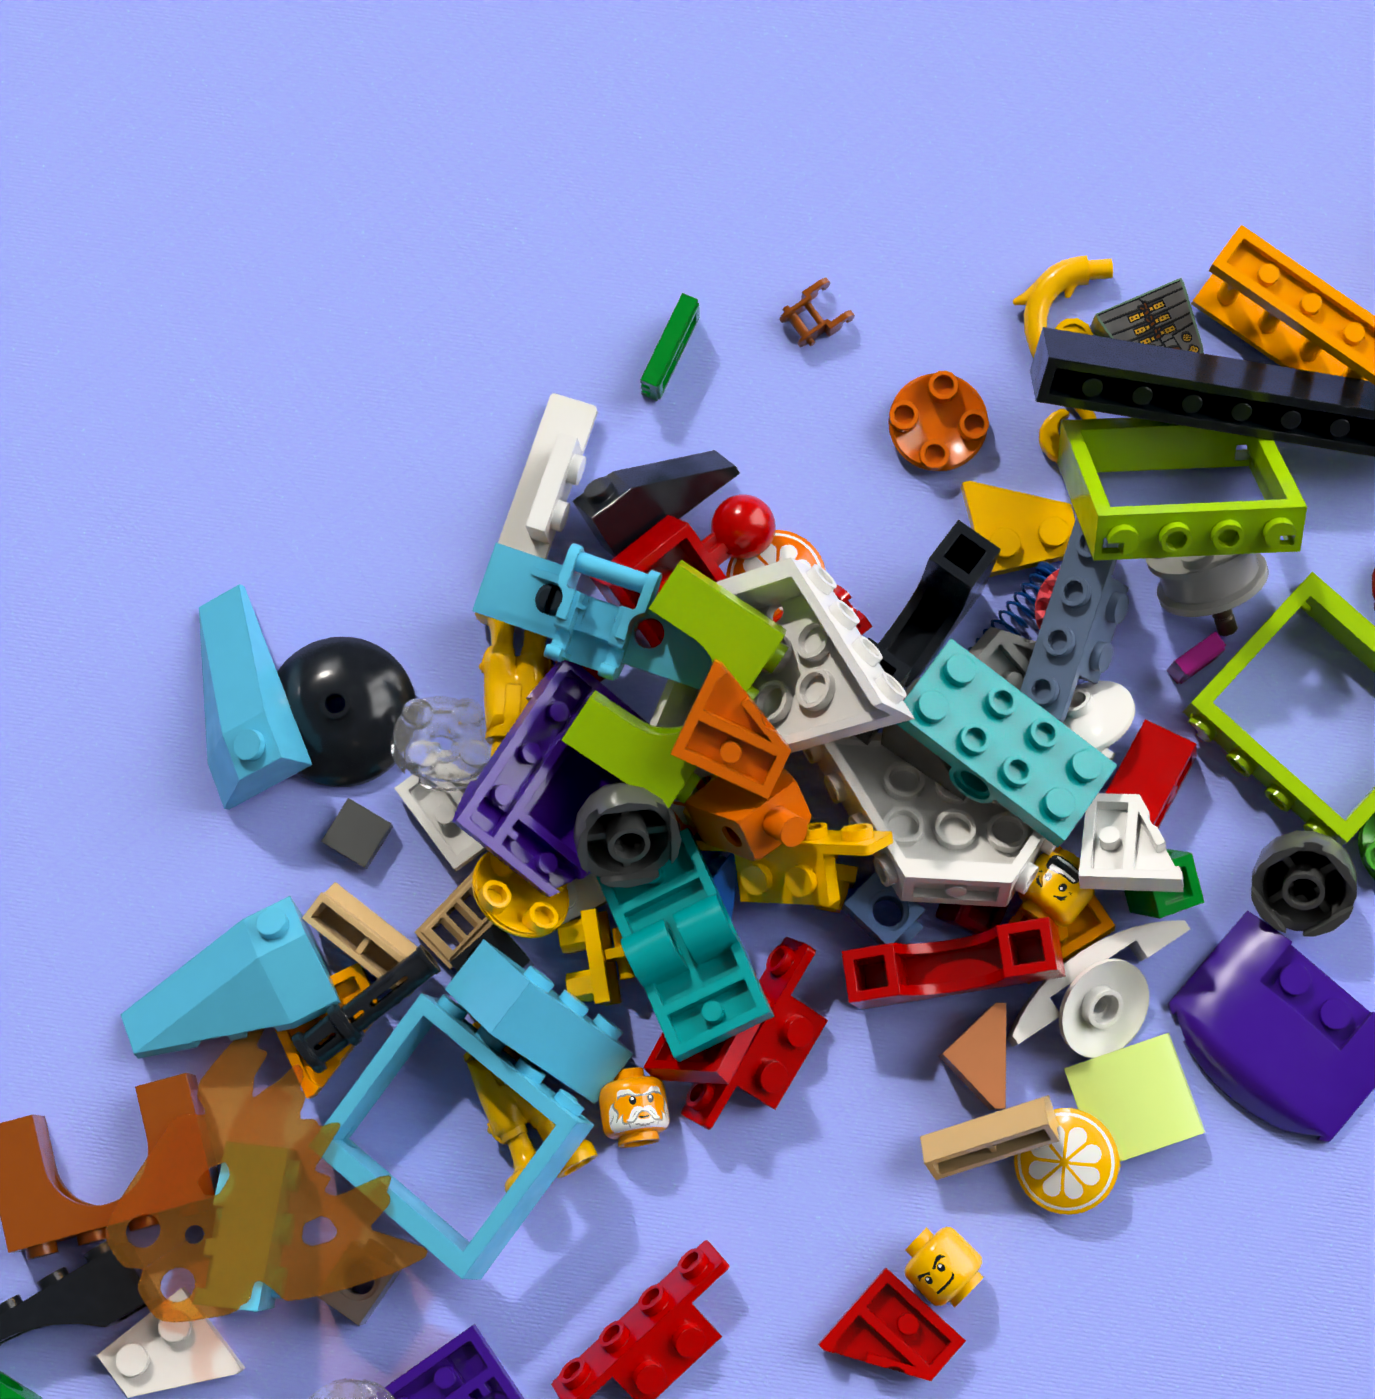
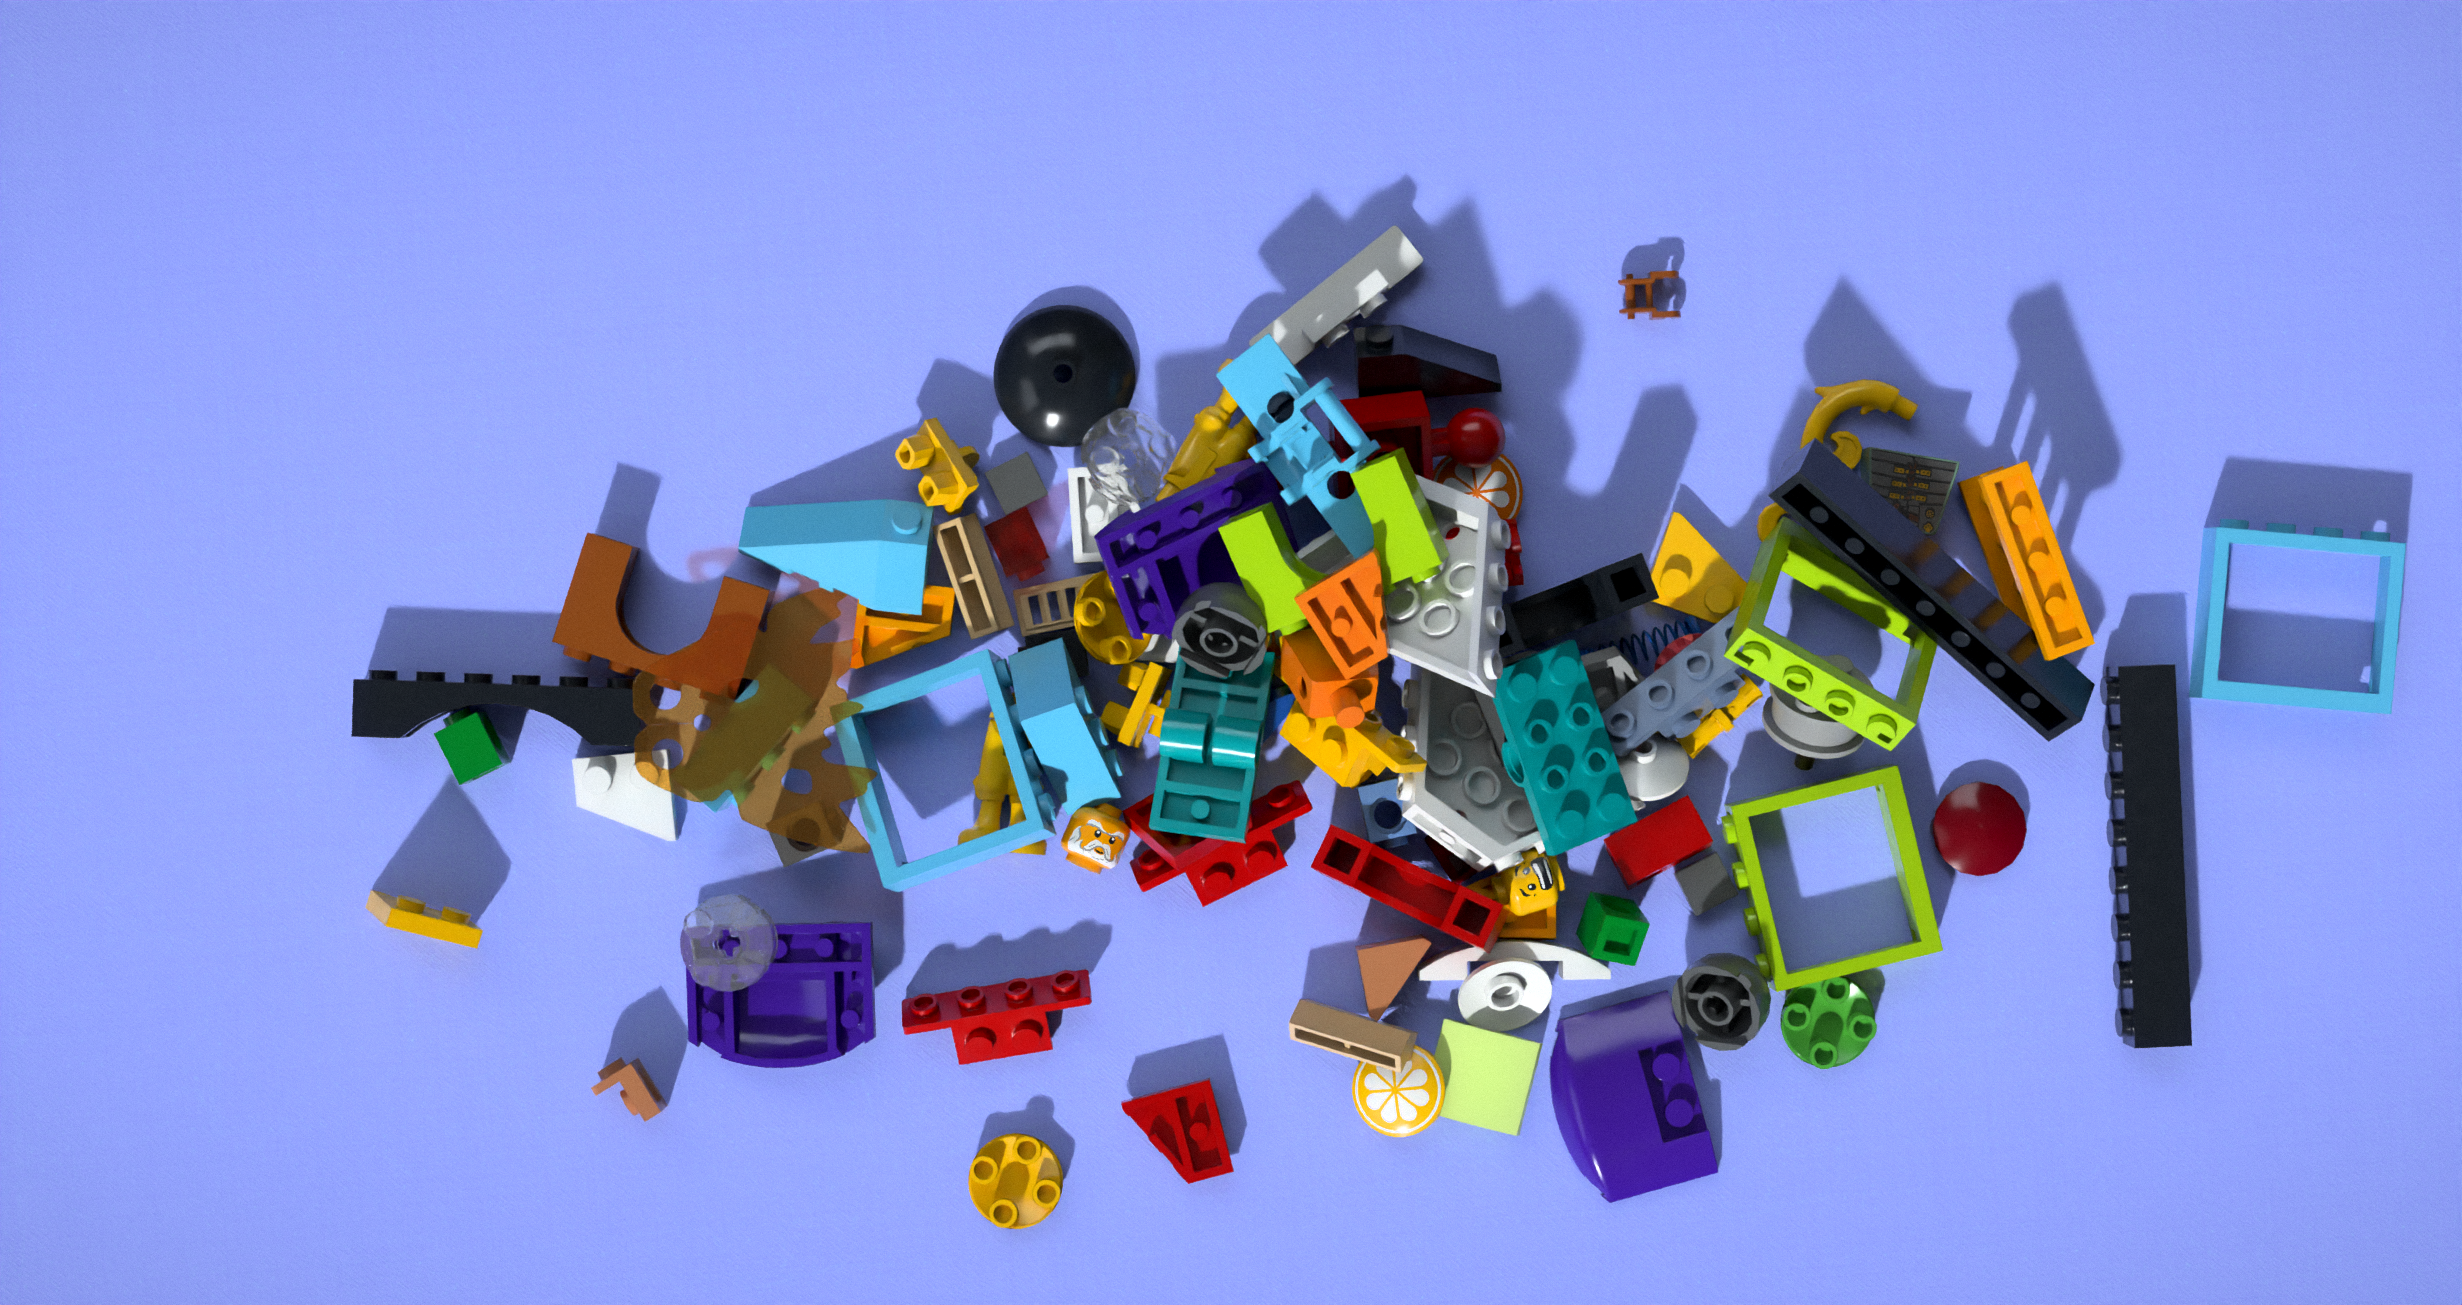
camera: 30 degrees right, 10 degrees up
medium azure wedge [199,584,312,810] -> none
black pin [291,945,441,1073] -> none
green tile [640,293,700,401] -> none
orange dish [888,371,989,471] -> none
yellow head [904,1227,984,1308] -> none
white wing [1079,793,1183,892] -> none
magenta tile [1166,631,1226,684] -> none
none -> yellow hips [895,418,980,516]
none -> clear red bracket [984,507,1051,583]
none -> dark grey tile [1673,851,1738,916]
none -> yellow pin [1675,673,1764,759]

